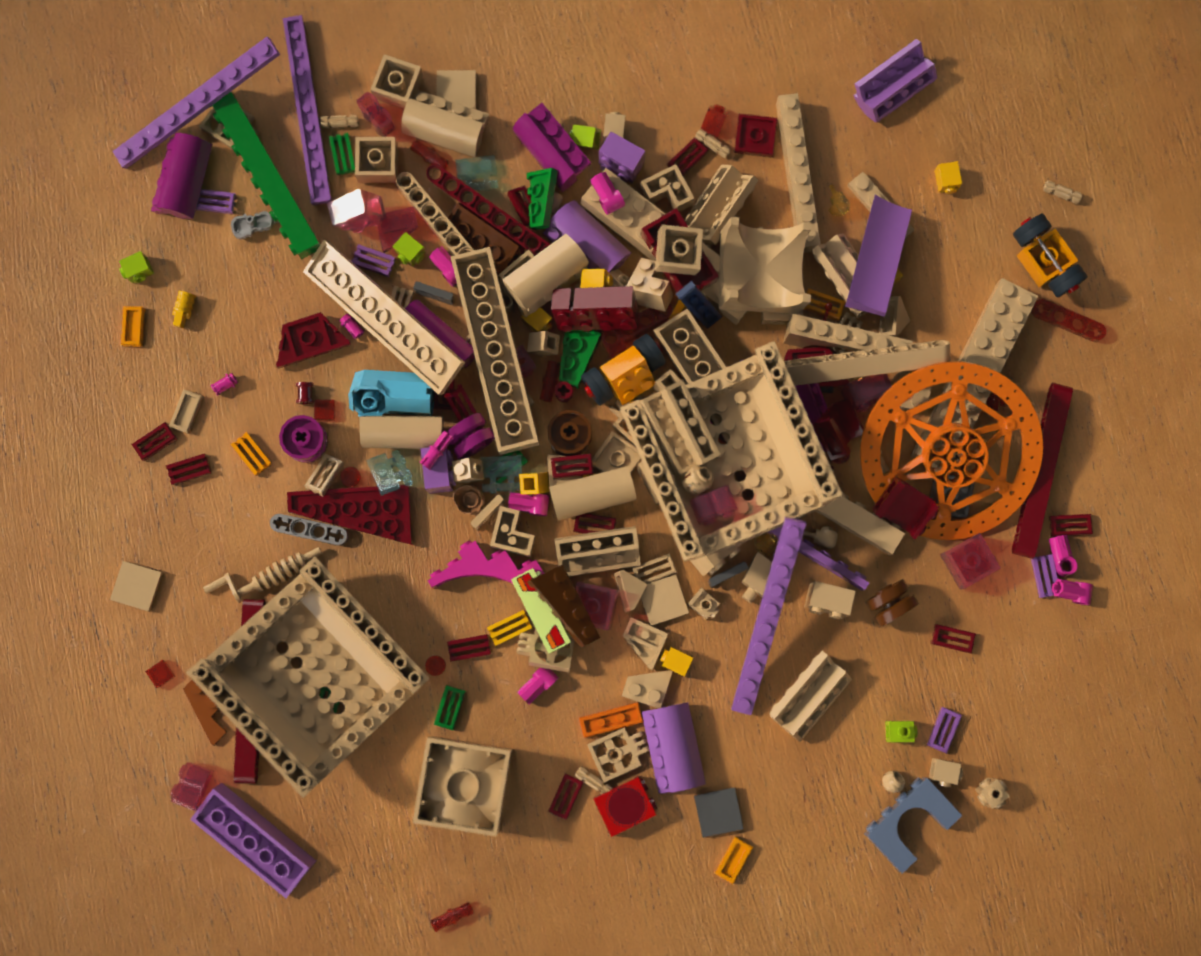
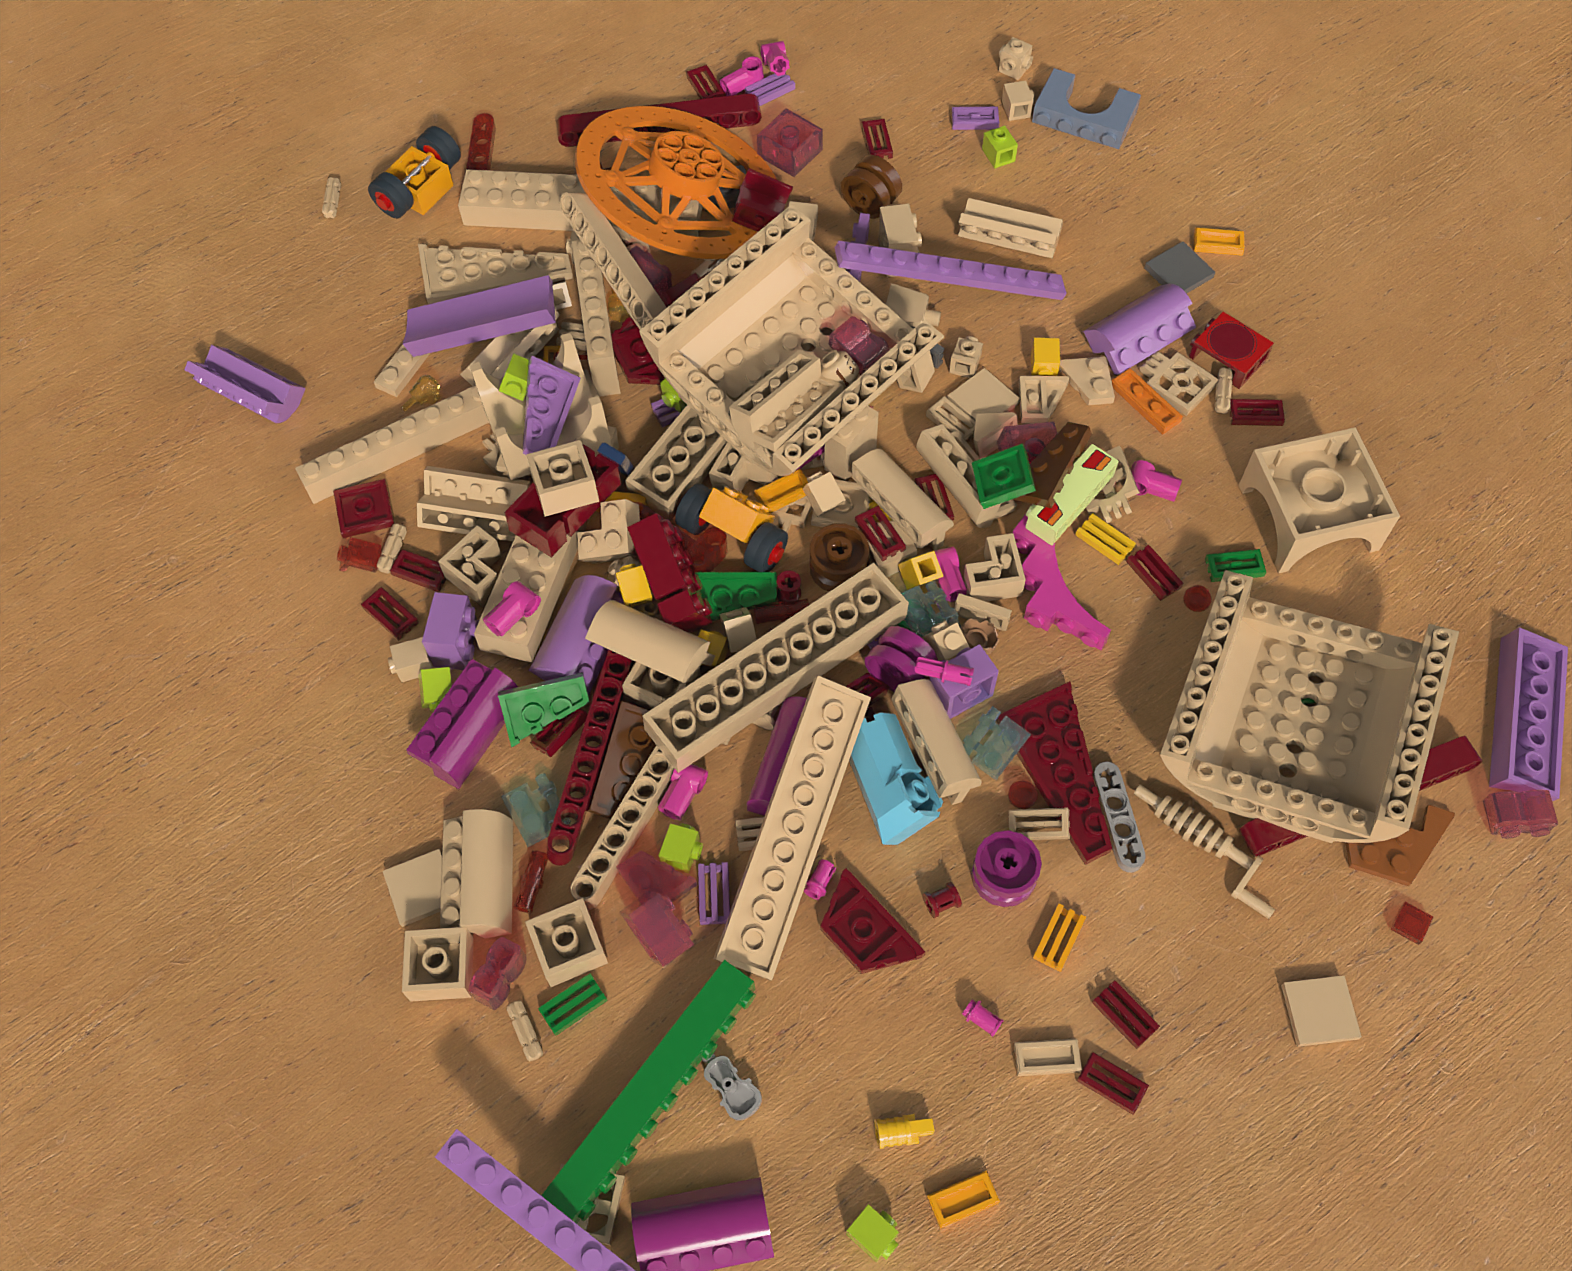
camera: 110 degrees left, 20 degrees down
medium lavender tile [196,189,237,214] -> none
medium lavender plate [283,15,332,206] -> none
clear red tile [314,400,336,421] -> none
dark grey tile [413,282,455,306] -> none
clear red pin [430,901,474,932] -> none
tan piece [882,771,905,793] -> none
yellow brick [934,161,962,194] -> none
none -> dark red tile [361,587,419,641]
none -> tan wing [418,244,573,305]
none -> lime brick [498,353,529,401]
none -> medium lavender wing [523,356,581,455]
none -> tan brick [802,472,846,516]
none -> green plate [972,443,1036,509]

